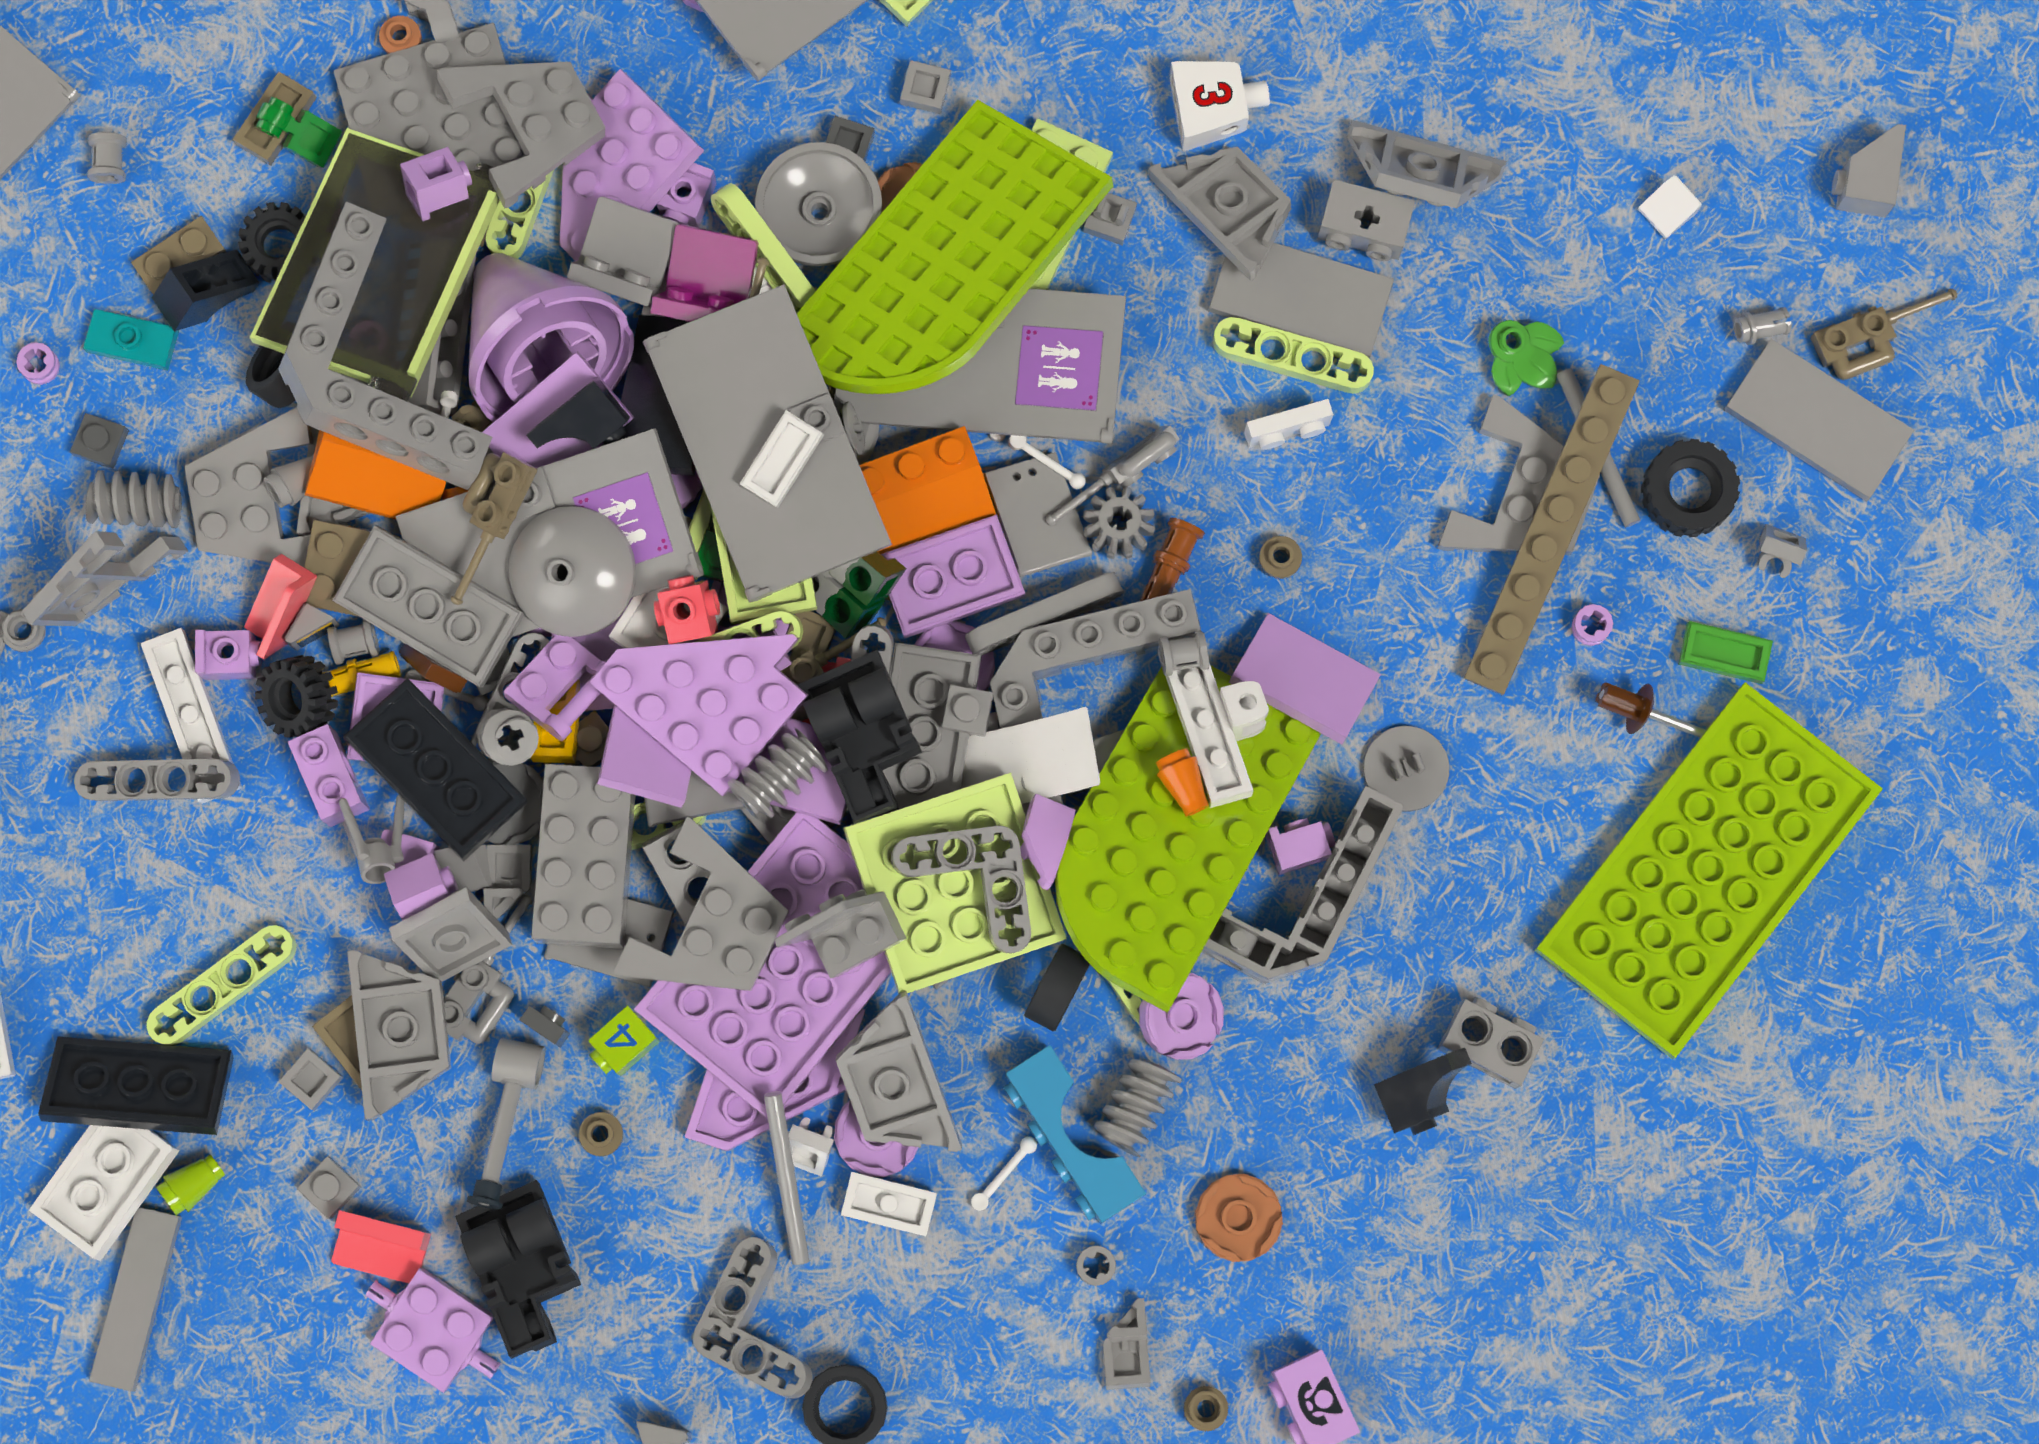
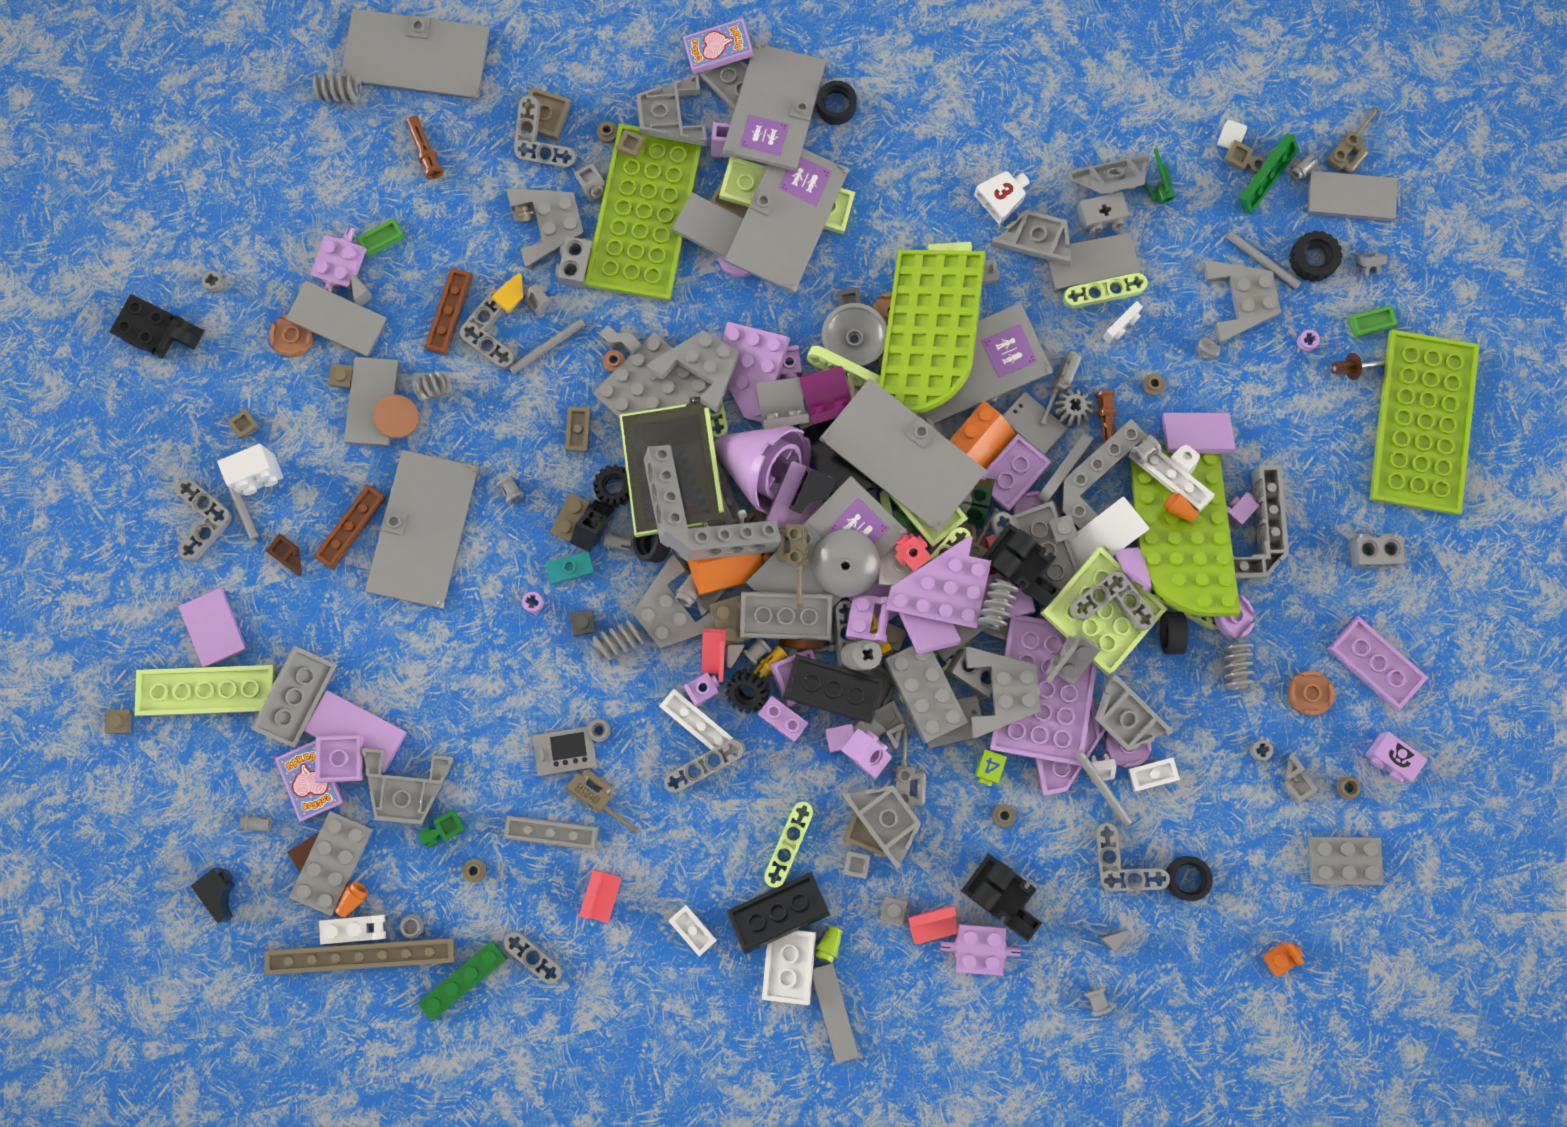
camera: 25 degrees left, 0 degrees up
light grey wing [22,531,188,626] -> none
green plate [256,97,342,168] -> none
light grey plant [339,795,405,884] -> none
light grey plate [390,888,512,982] -> none
lavender brick [400,147,472,222] -> none
light grey piece [467,1038,545,1209] -> none
dark grey plate [520,1005,570,1048] -> none
white tile [740,410,825,508] -> none
light grey plate [900,60,951,114] -> none
white hinge [971,1136,1037,1211] -> none
dark azure arch [1003,1045,1146,1224] -> none
white hinge [1008,435,1086,489] -> none
light grey piece [1363,726,1449,812] -> none
black arch [1374,1047,1472,1136] -> none
dark tan plate [1463,364,1640,696] -> none
bright green plate [1488,320,1564,396] -> none
light grey slope [1832,124,1906,218] -> none
none -> light grey pin [603,532,632,552]
none -> green plant [1143,148,1175,204]
none -> light grey piece [1196,338,1221,360]
none -> dark tan plate [1223,140,1265,174]
none -> green plate [1239,133,1299,214]
none -> lavender tile [1327,616,1429,711]

